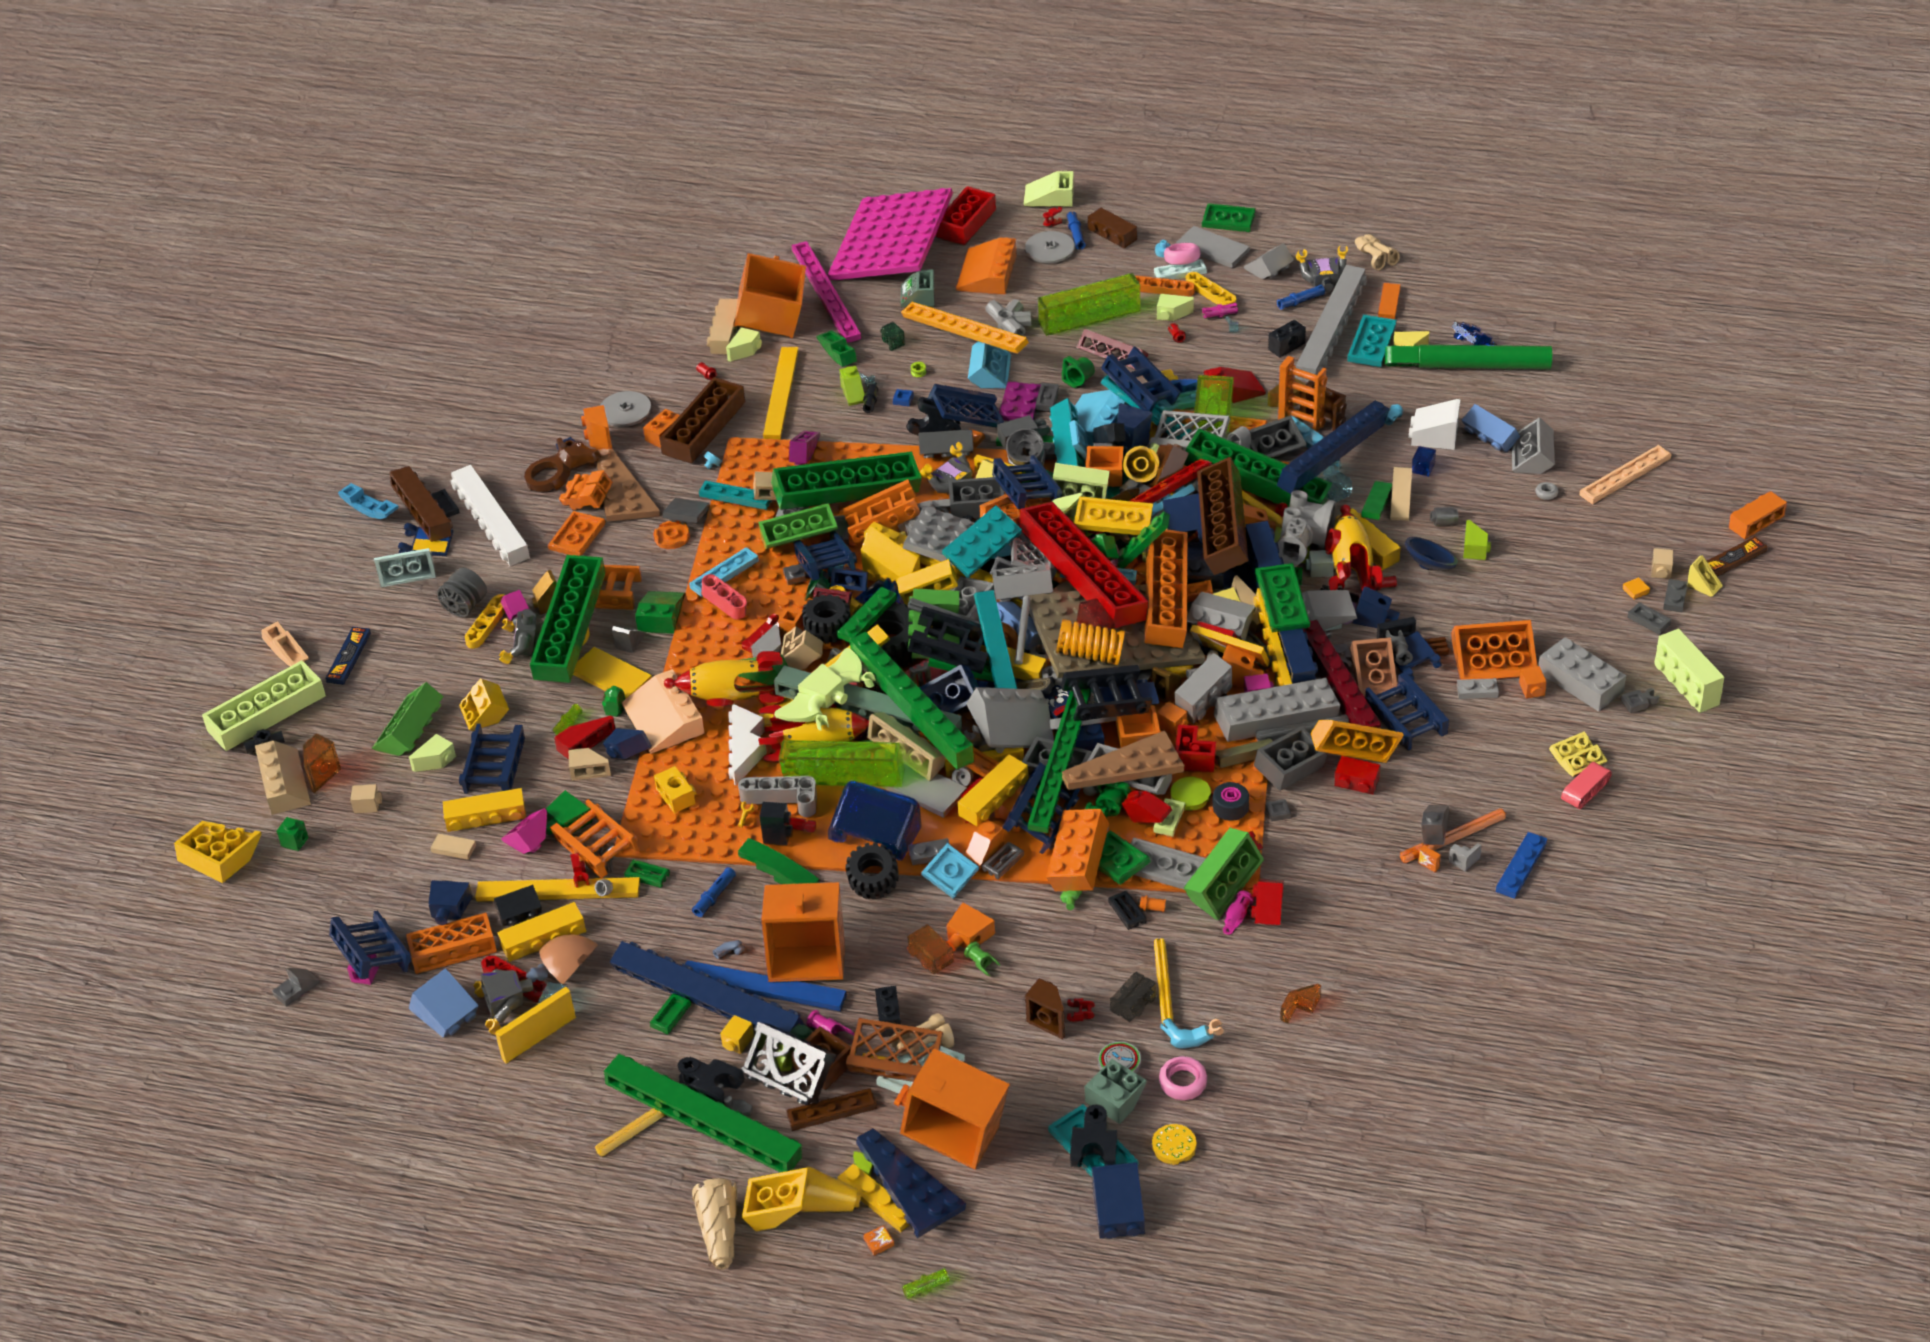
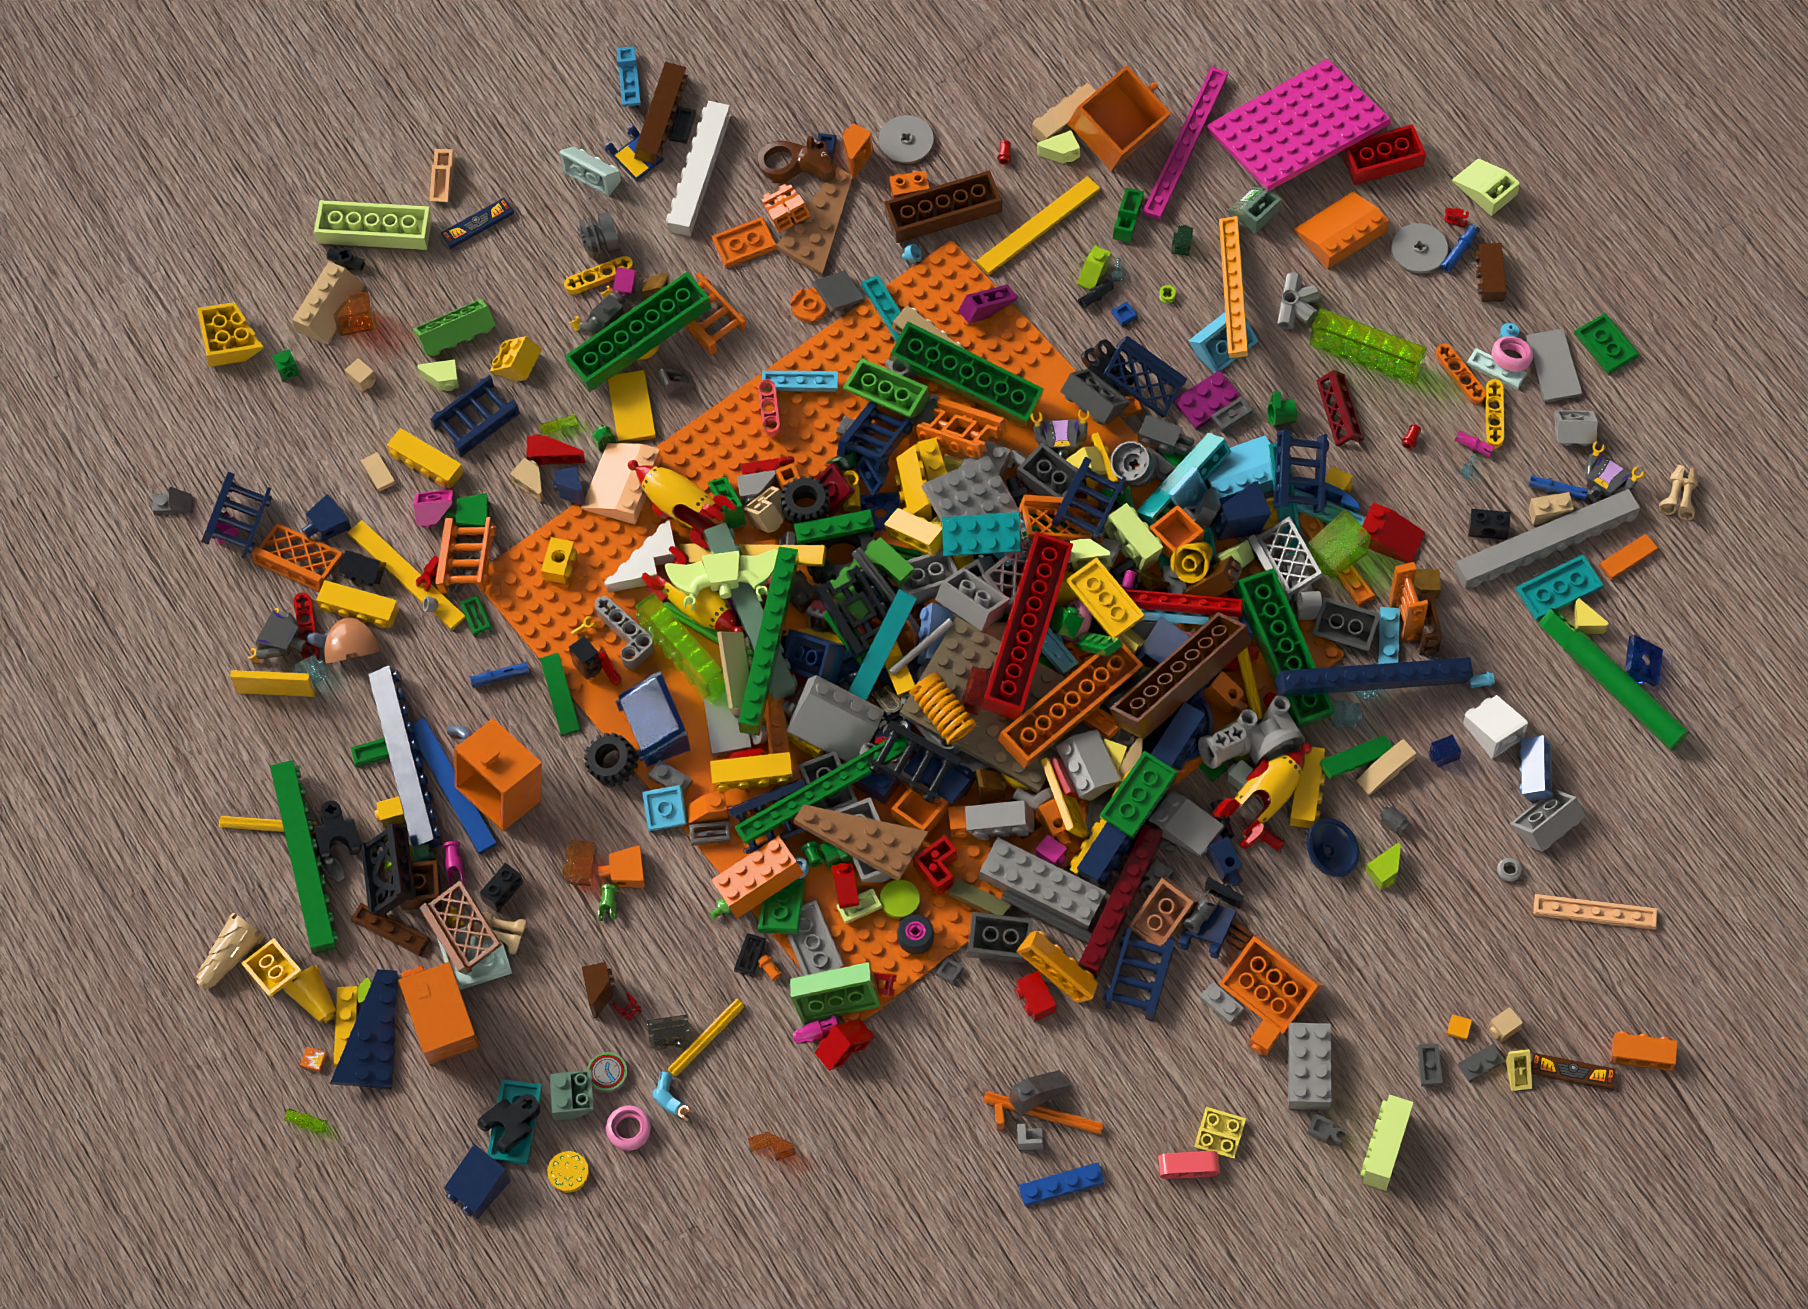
camera: 45 degrees right, 20 degrees up
medium blue slope [409,968,478,1038] -> none
green slope [635,591,685,634] -> none
yellowish green slope [1157,294,1194,321] -> none
none -> tan brick [1529,492,1574,526]

